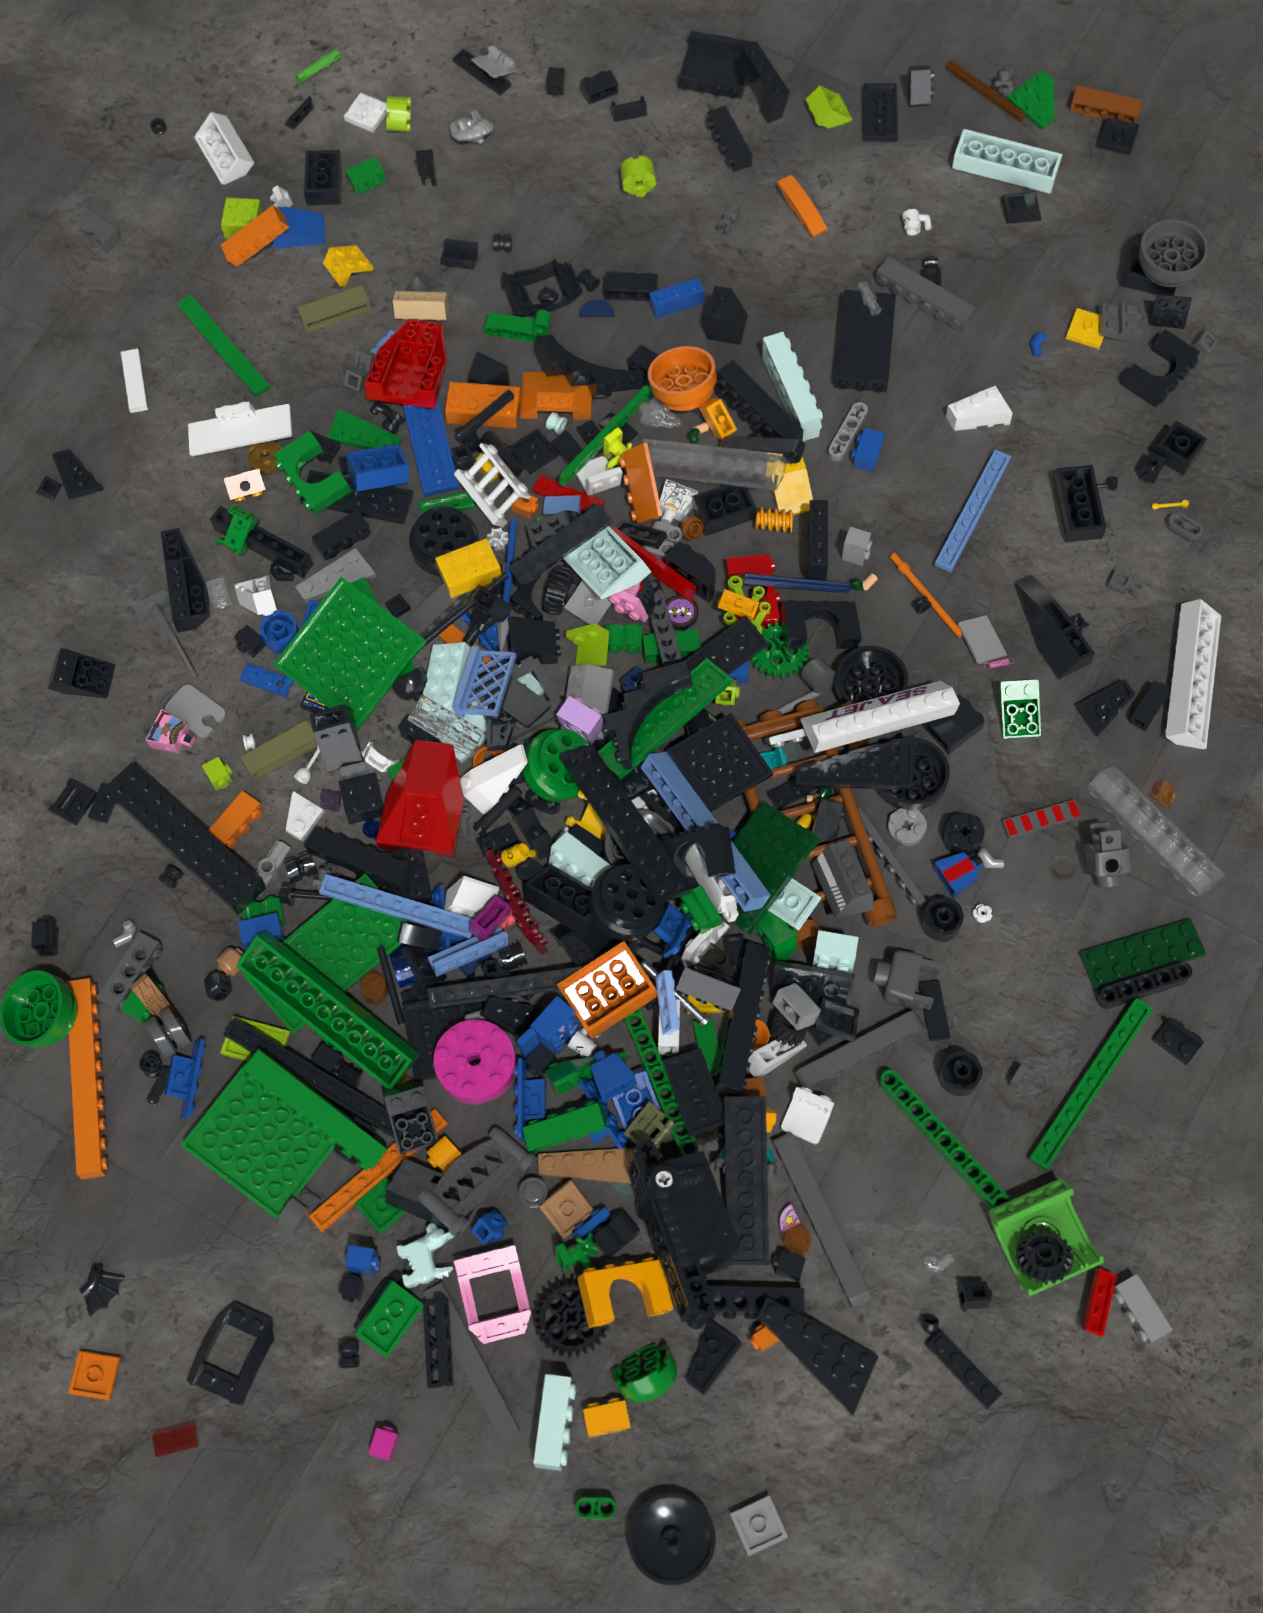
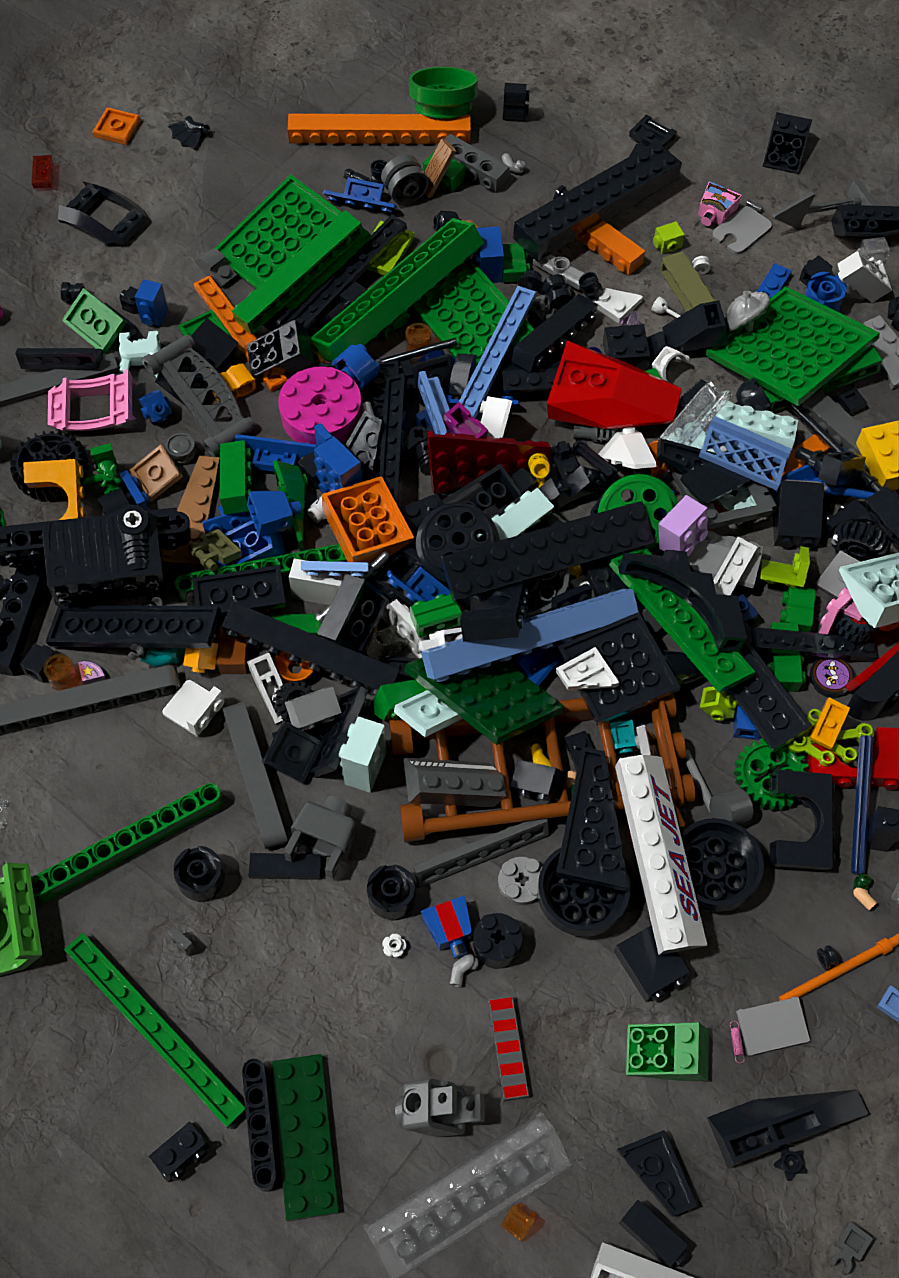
camera: 95 degrees right, 5 degrees down
none -> blue brick [332,344,380,391]
none -> white wing [556,647,619,690]
none -> black wheel [578,272,603,300]
none -> white plate [713,537,757,595]
none -> light grey piece [724,291,770,332]

